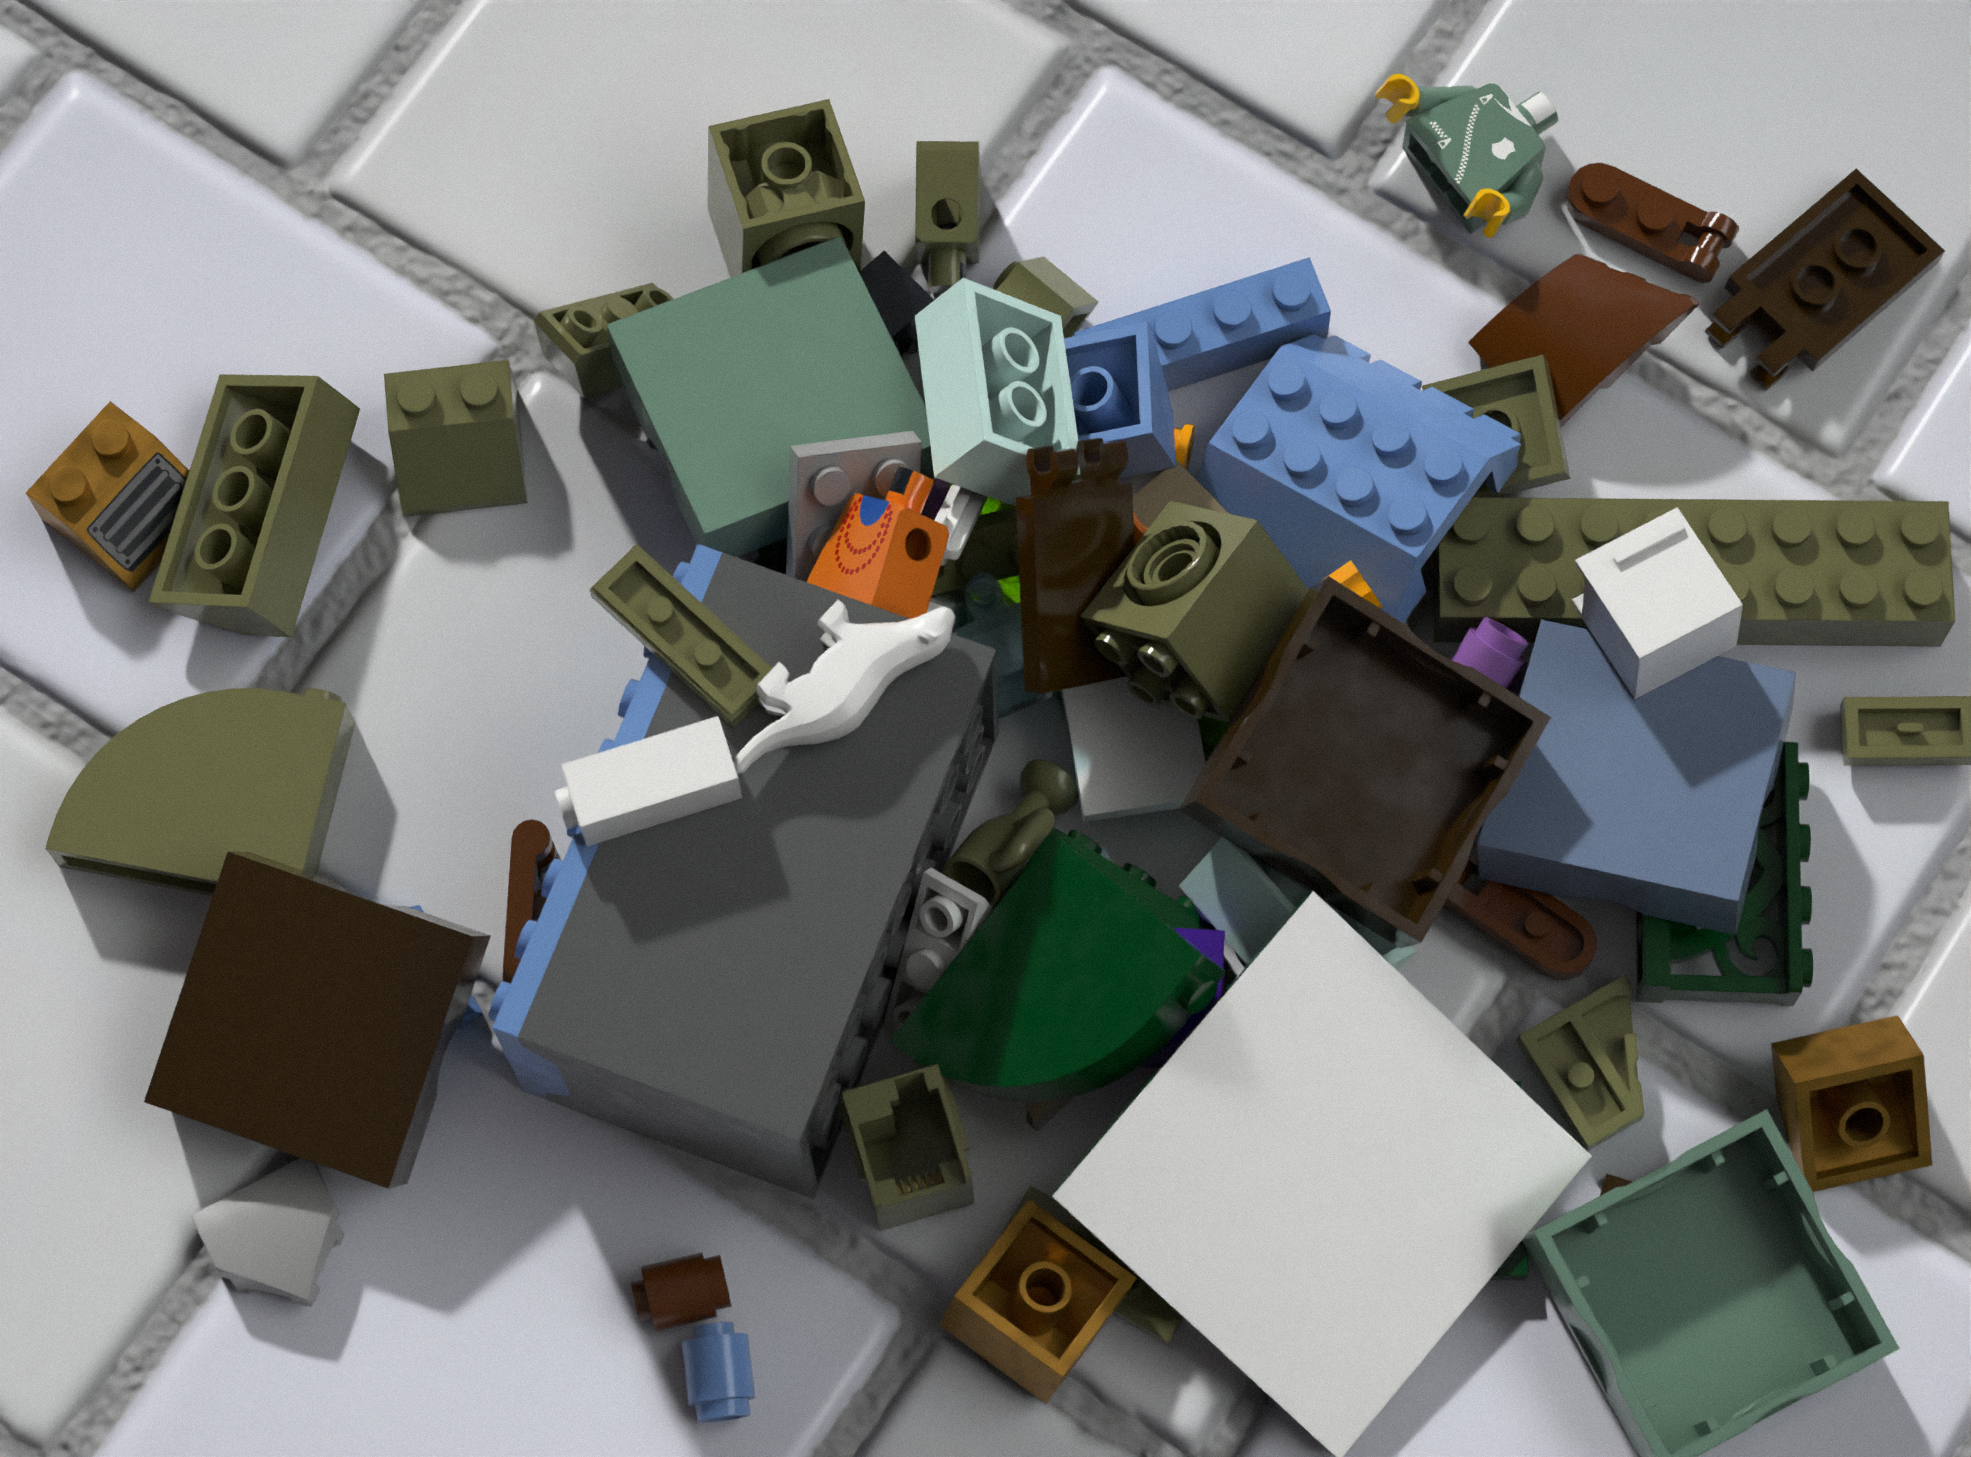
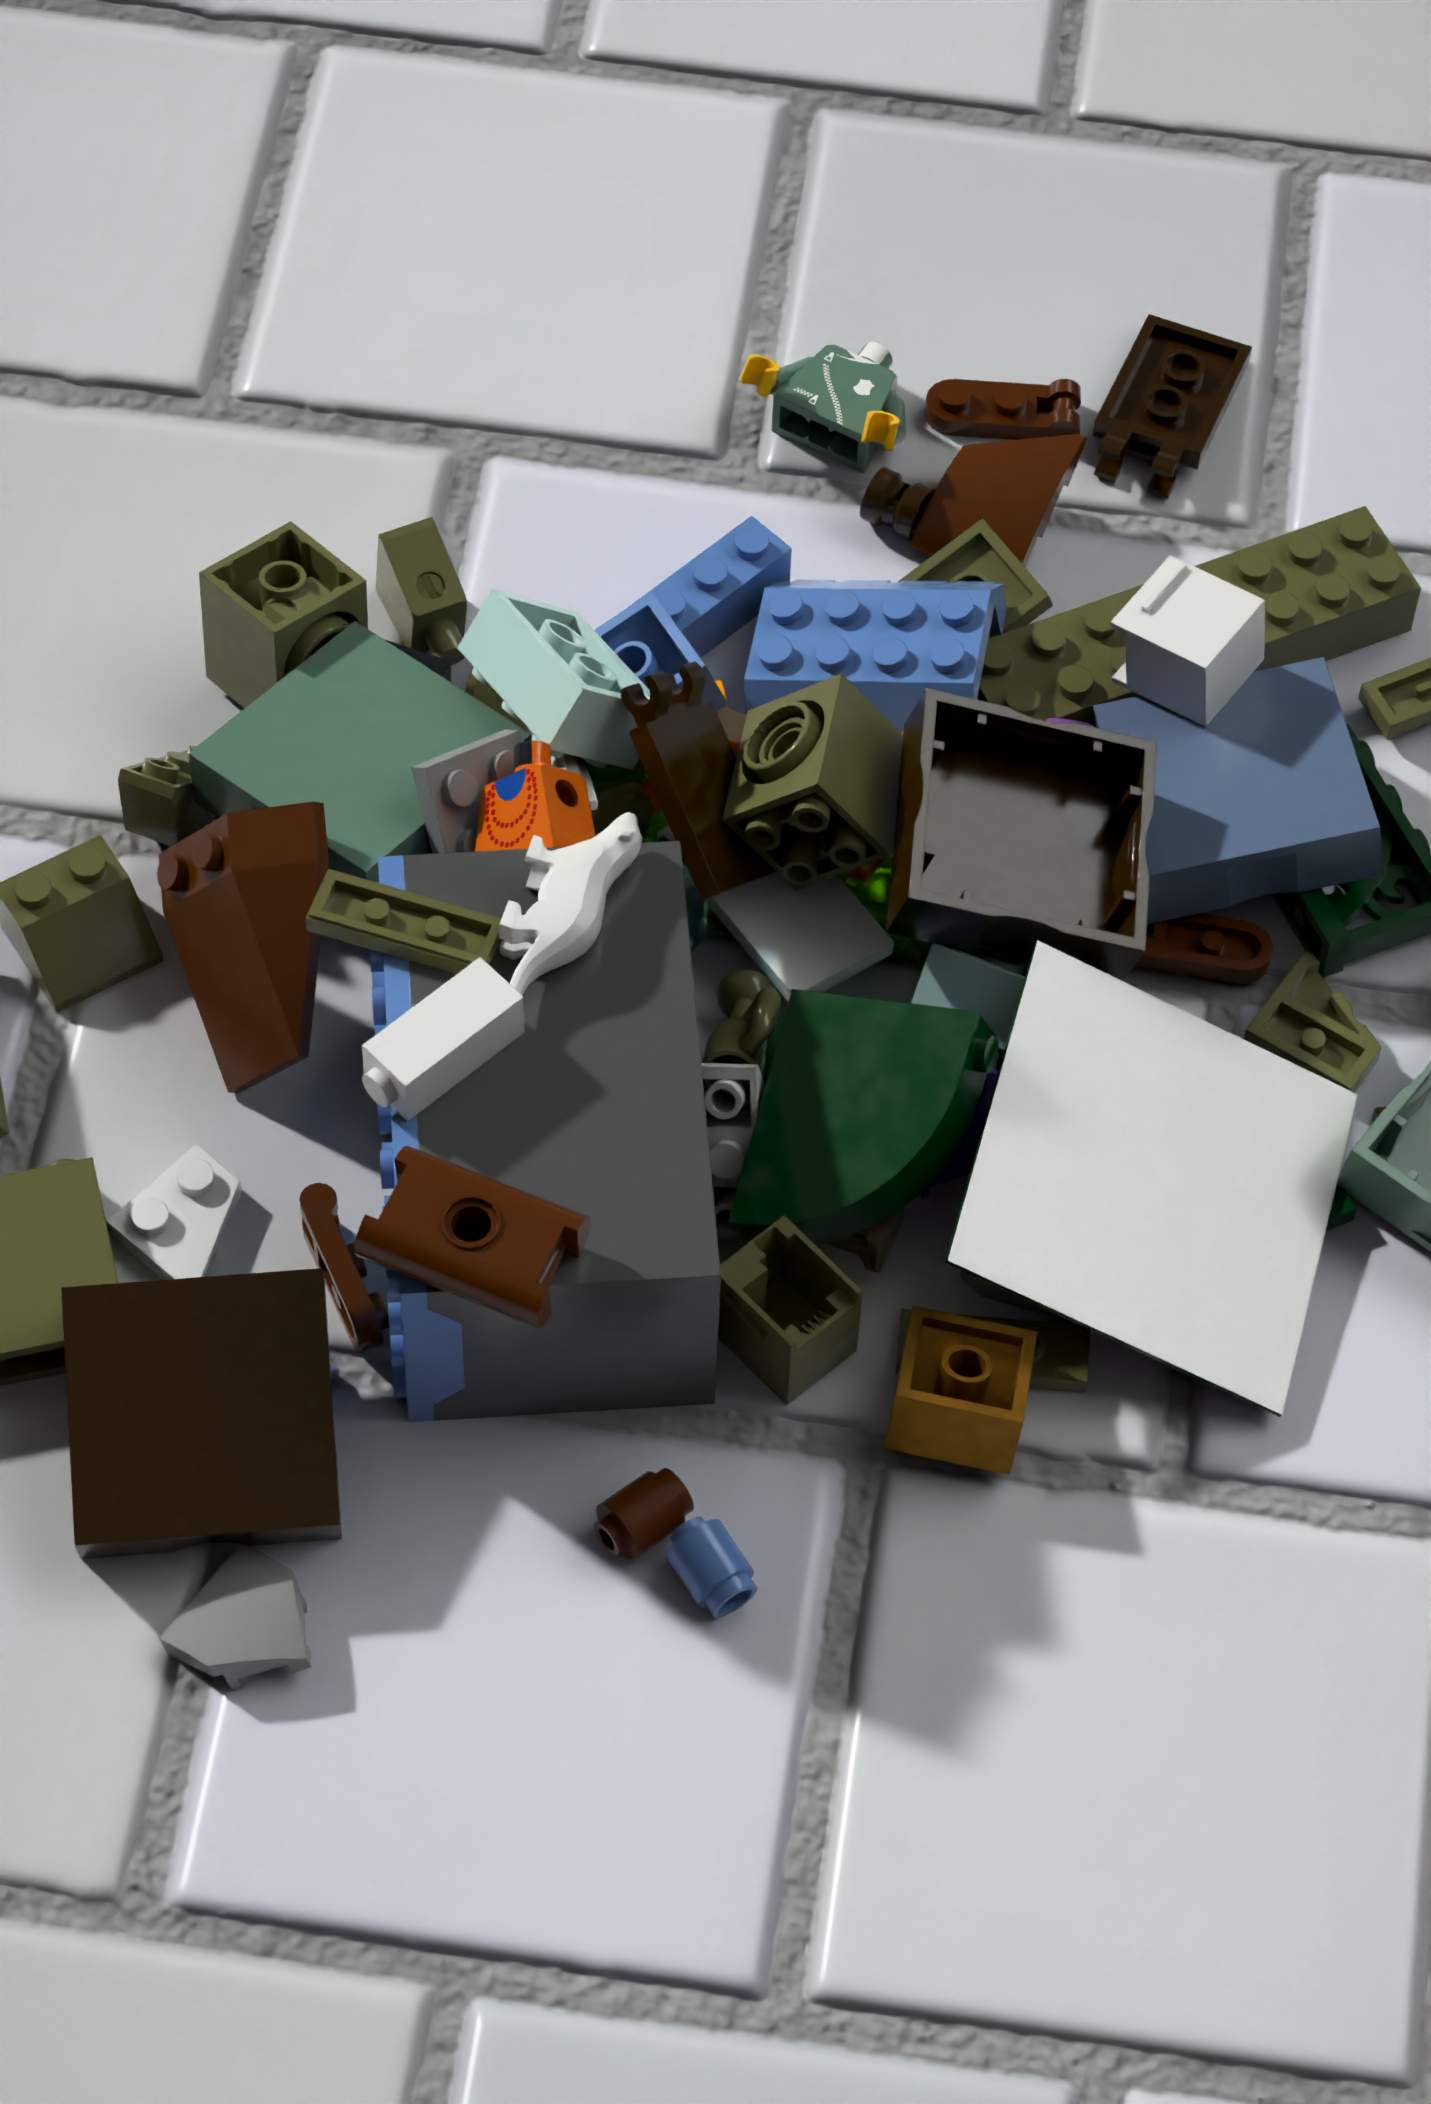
camera: 30 degrees left, 15 degrees down
none -> white wing [106,1143,242,1280]
none -> reddish brown wedge [157,801,329,1094]
none -> reddish brown piece [354,1146,591,1328]
none -> dark brown wheel [860,467,935,541]

